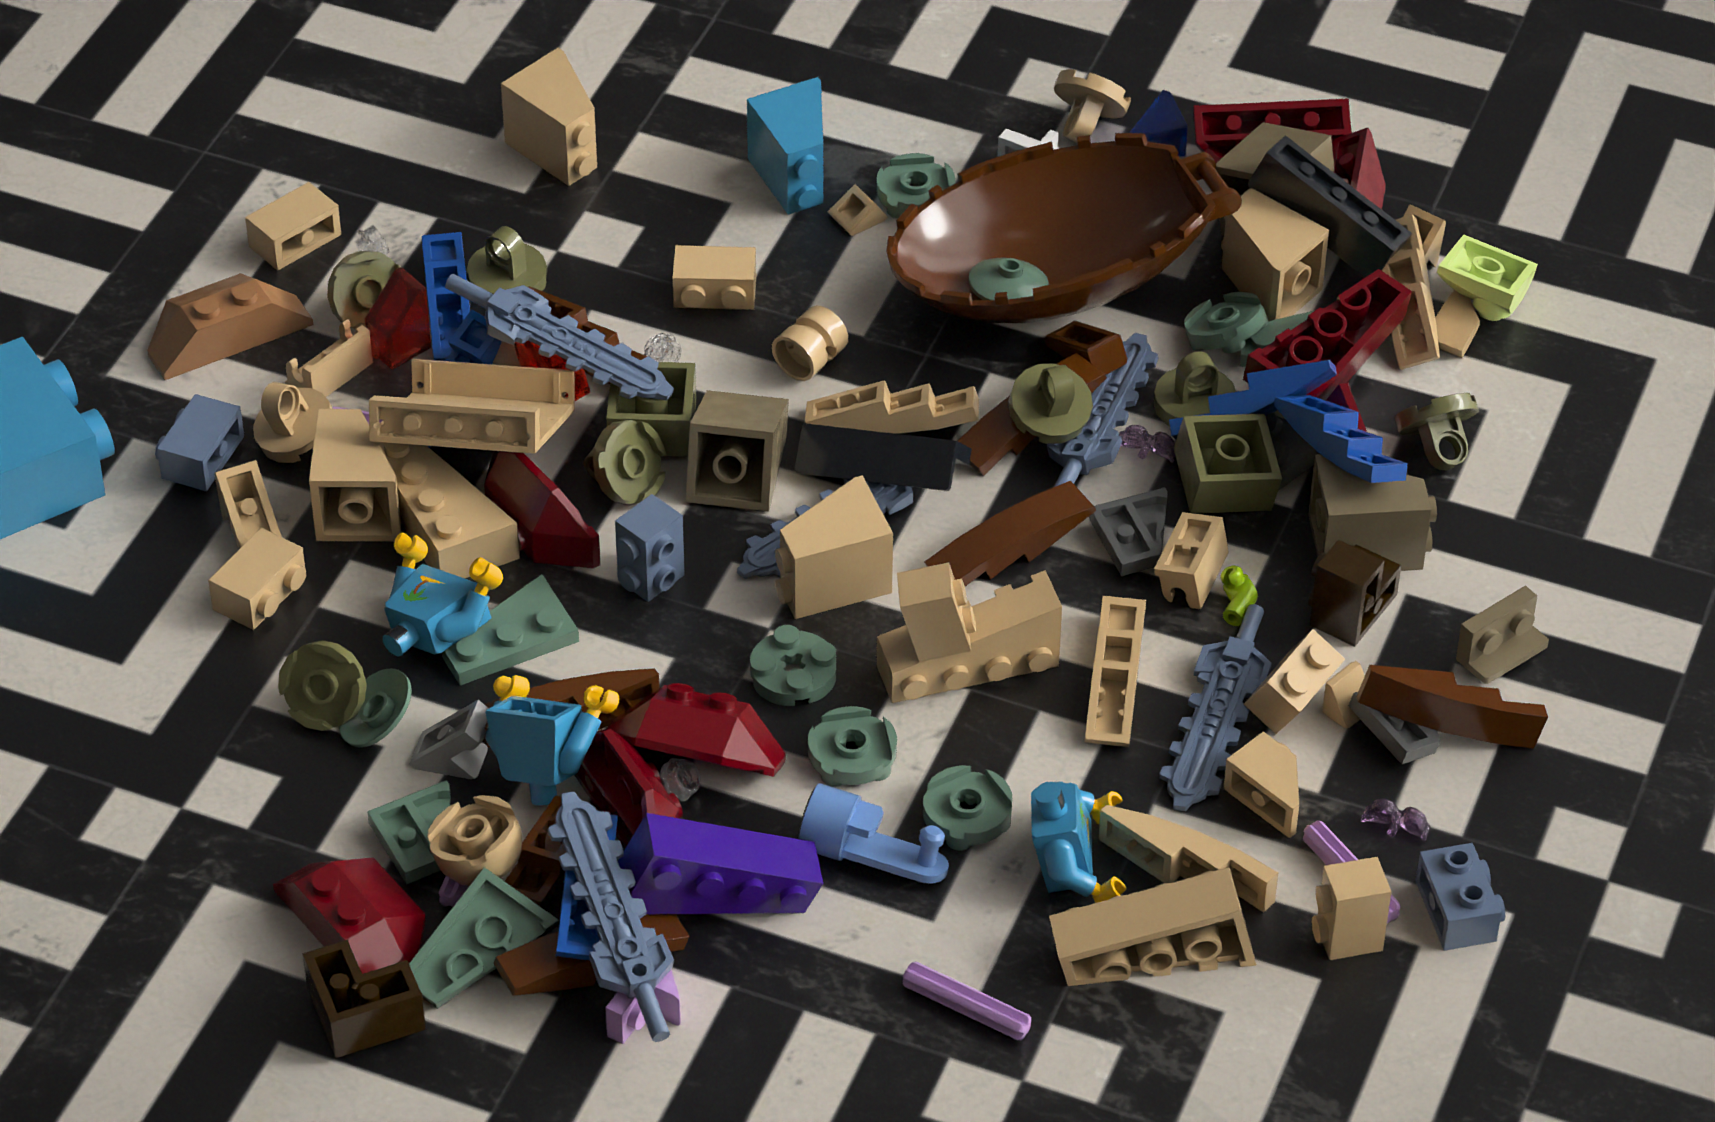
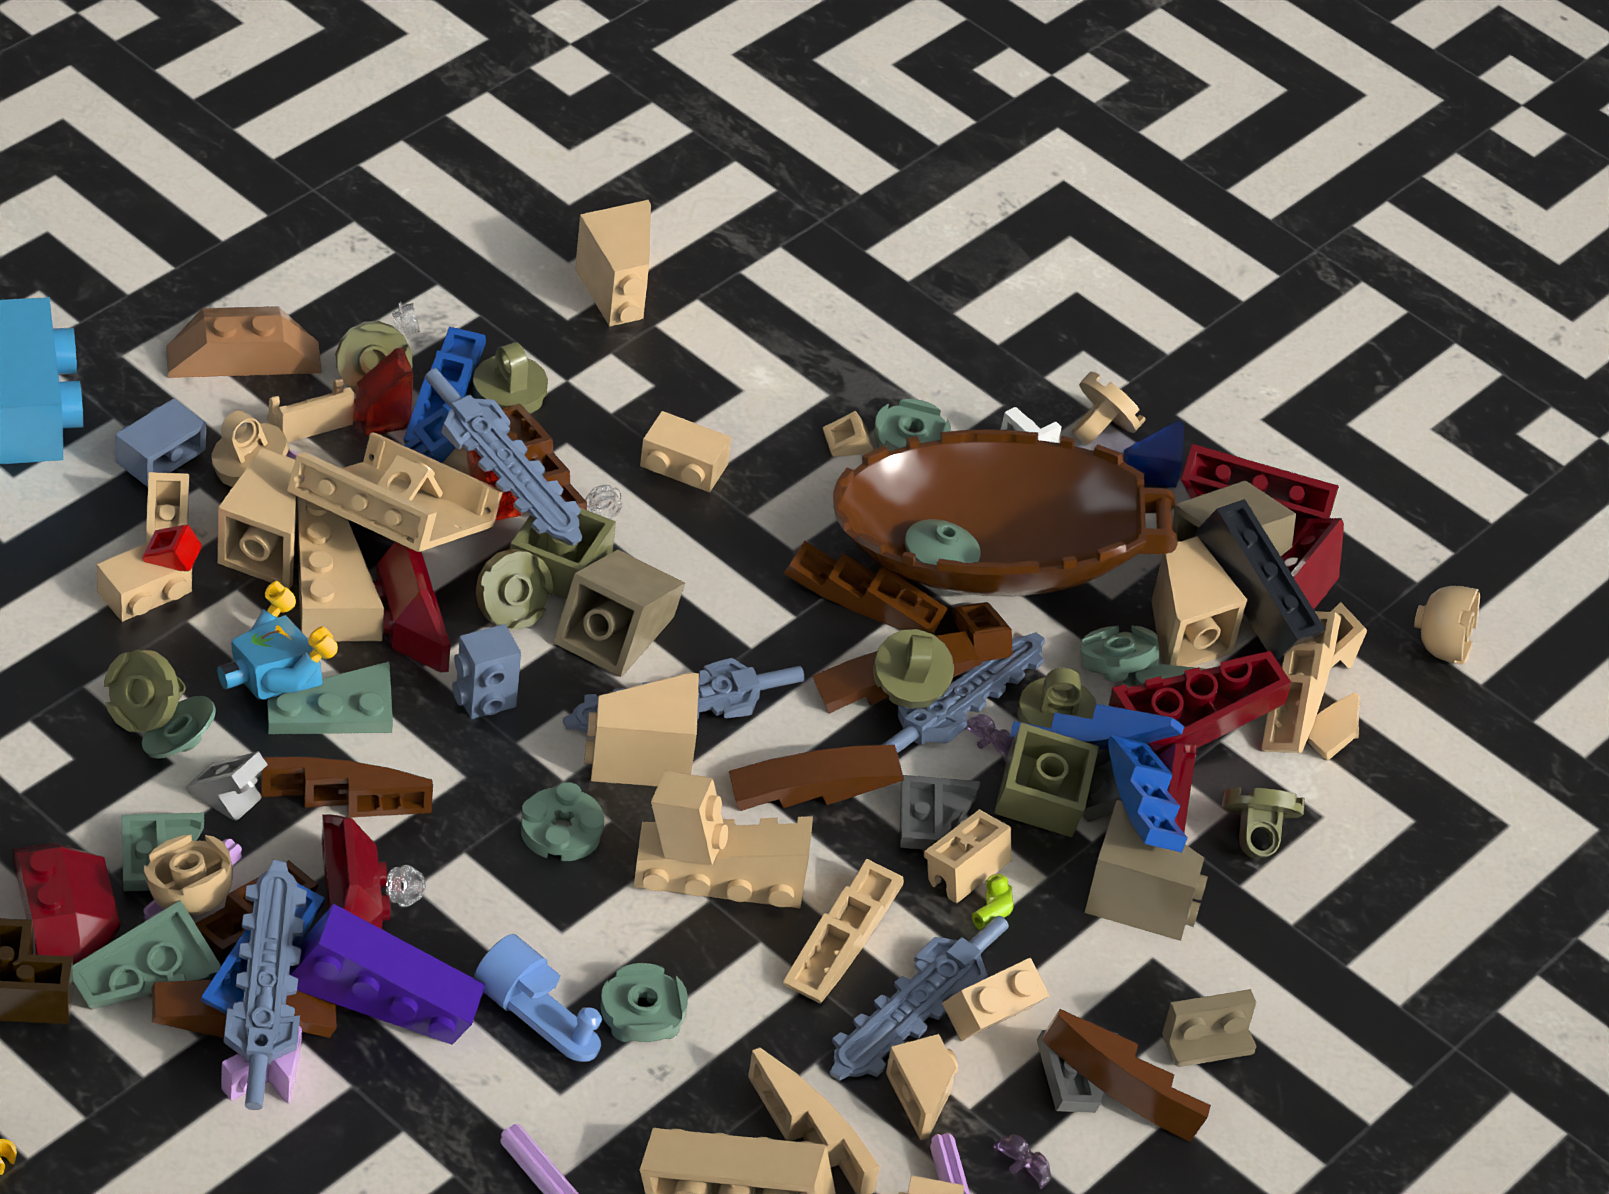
camera: 15 degrees right, 0 degrees up
tan brick [245,182,341,271] -> none
dark azure torso [485,675,619,806] -> none
dark red wedge [605,683,786,777] -> none
dark azure slope [747,77,823,214] -> none
tan wheel [772,305,848,381] -> none
black panel [795,423,972,491] -> none
tan slope [805,380,979,434] -> none
sand green plate [808,706,897,786] -> none
dark azure torso [1031,782,1126,903] -> none
dark brown brick [1308,540,1401,647] -> none
tan slope [1323,660,1365,729] -> none
yellowish green slope [1437,235,1538,321] -> none
none -> red slope [142,524,202,572]
none -> tan bracket [377,455,443,501]
none -> reddish brown slope [783,540,948,634]
none -> tan cylinder [1414,586,1480,664]

